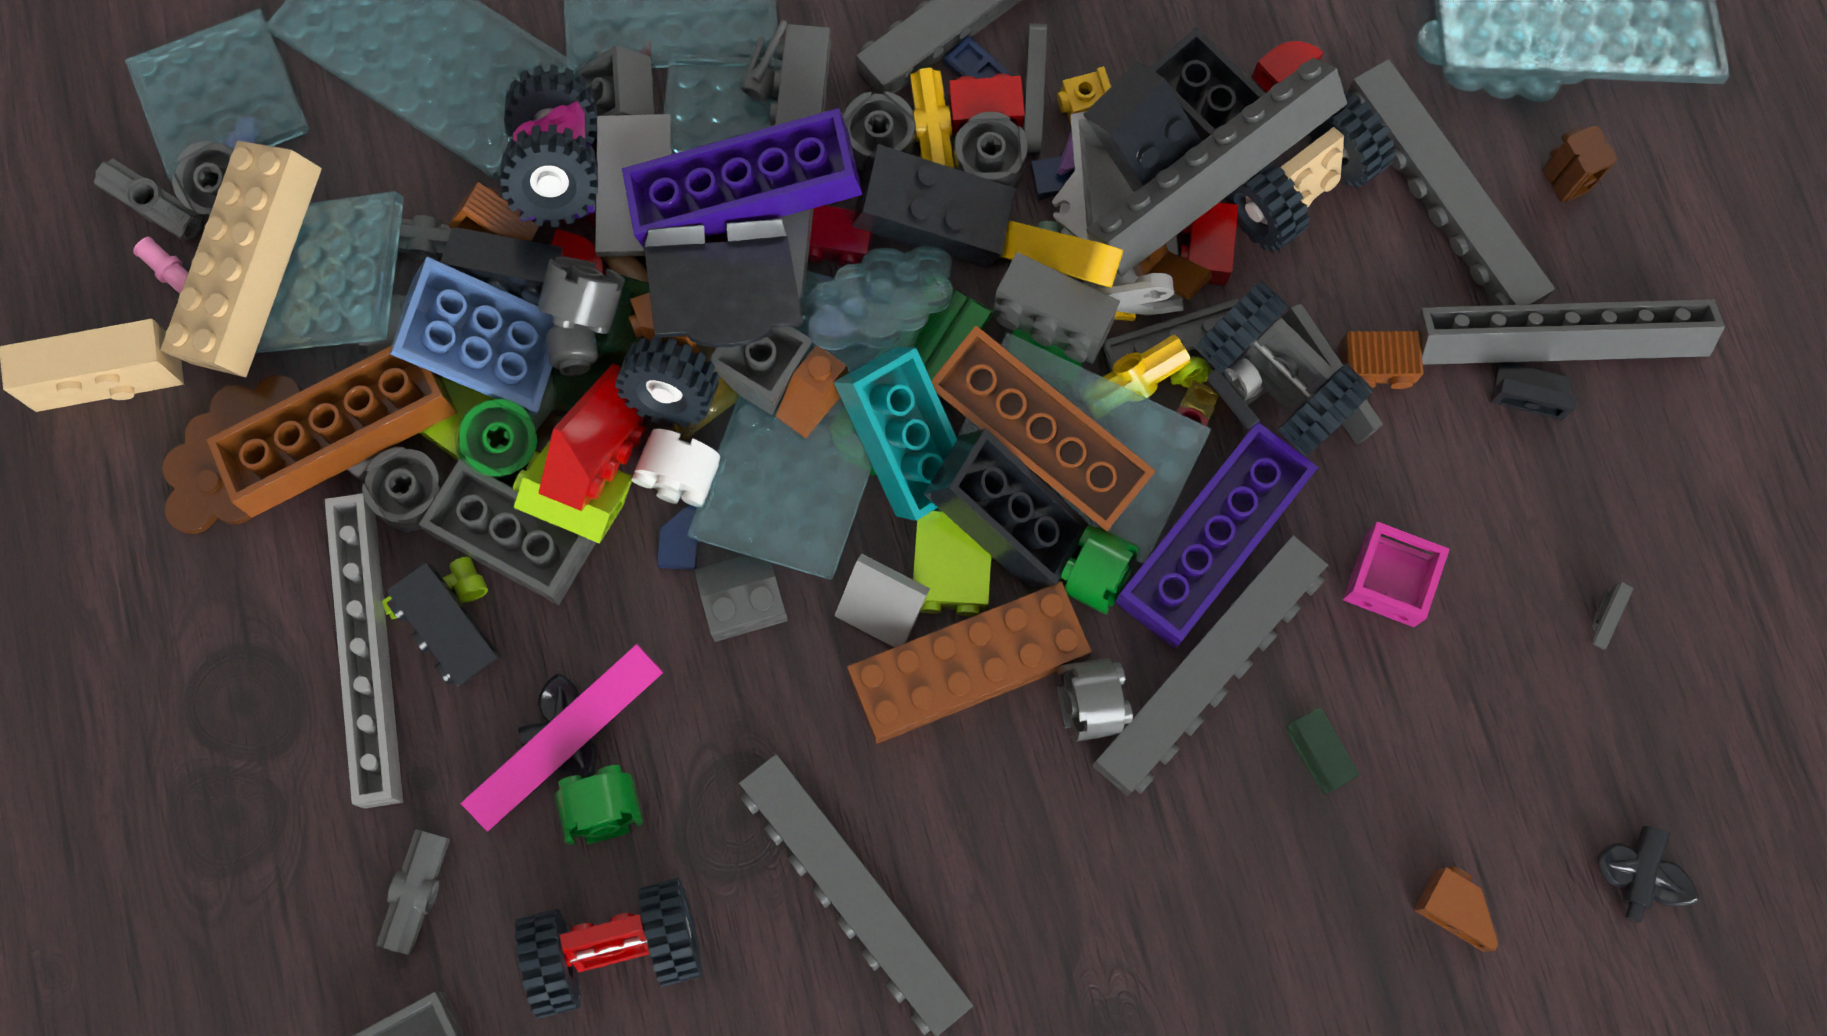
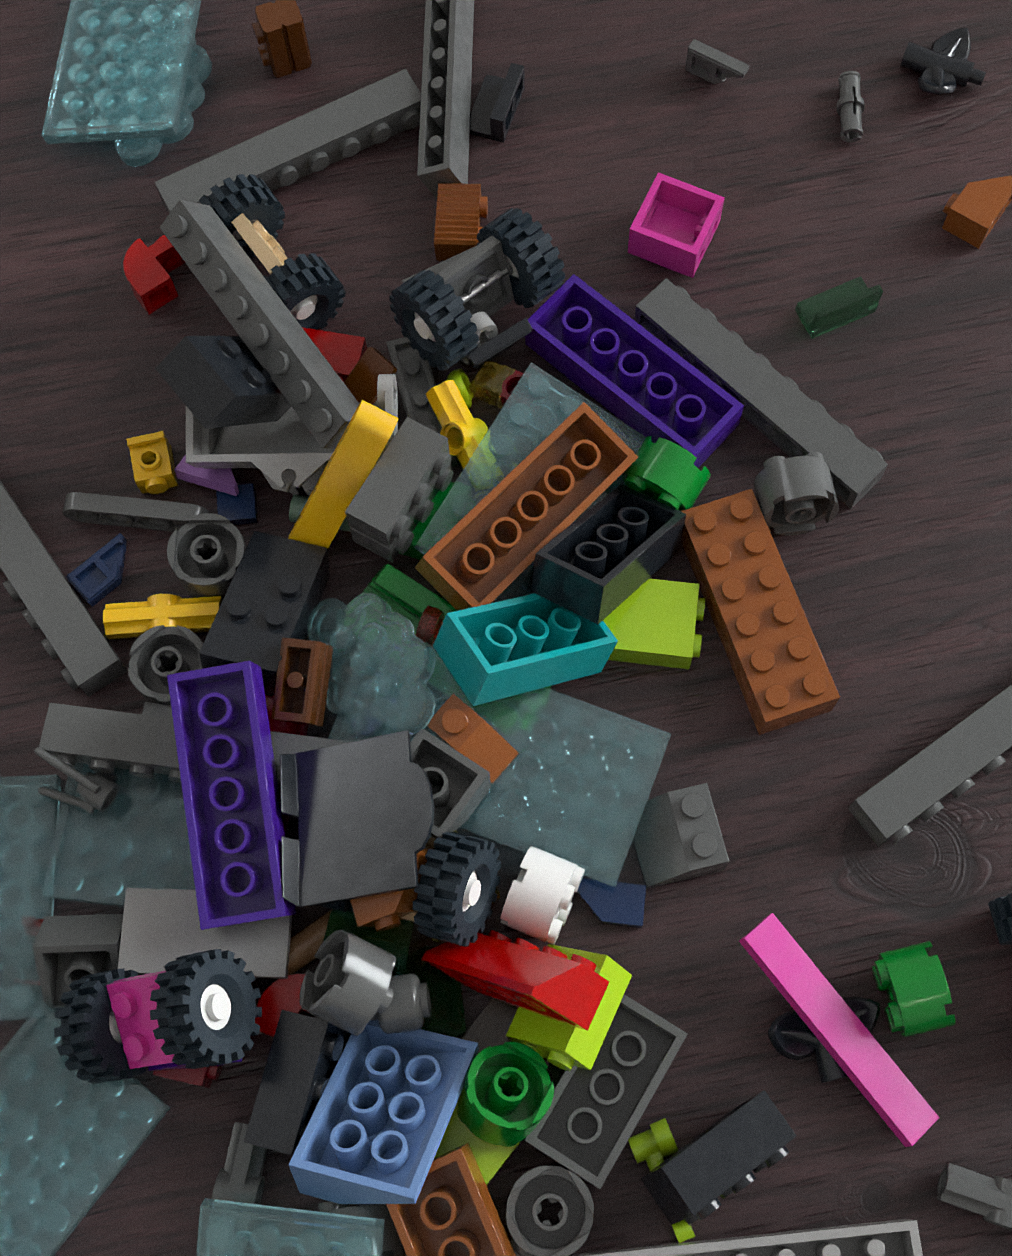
camera: 80 degrees left, 5 degrees down
dark orange brick [449,182,540,241] -> none
light grey tile [834,554,930,647] -> none
red brick [948,74,1025,135] -> none
black brick [1149,27,1265,141] -> none
none -> reddish brown brick [271,638,333,726]
none -> clear red tile [415,605,444,647]
none -> dark grey pin [836,71,865,142]

